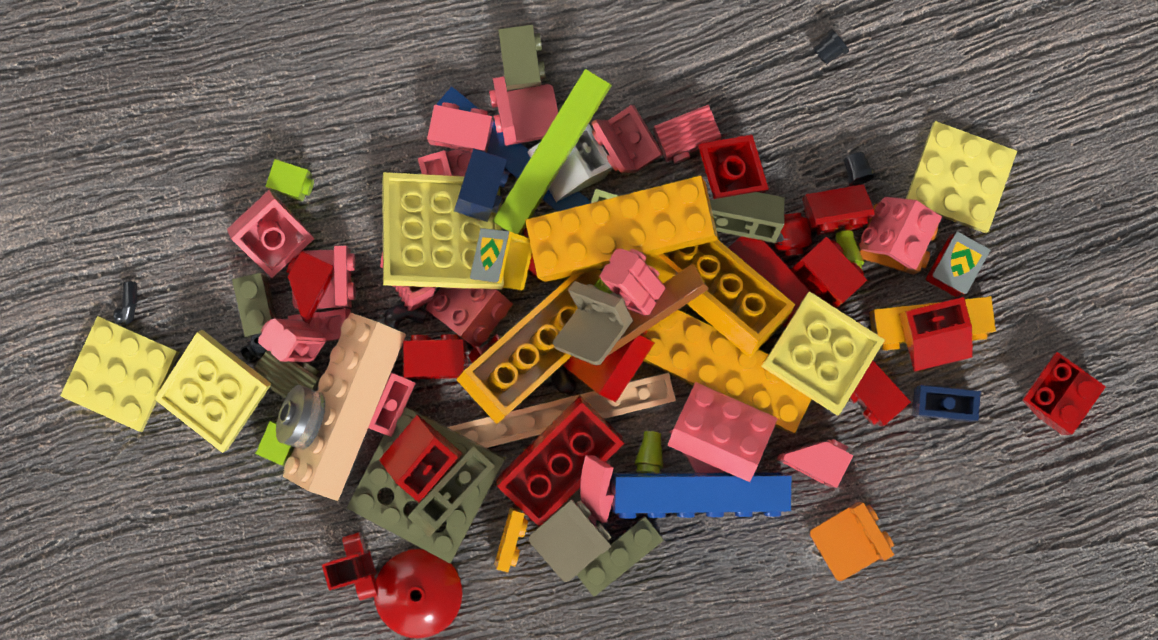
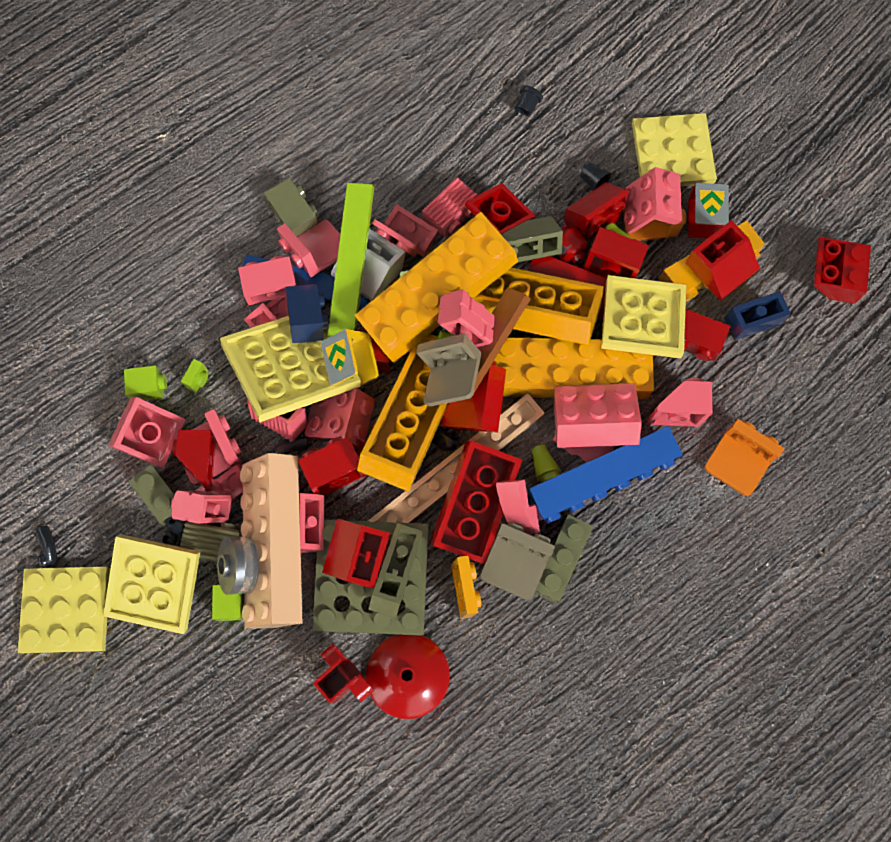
camera: 30 degrees left, 10 degrees down
none -> lime plate [181,359,208,393]

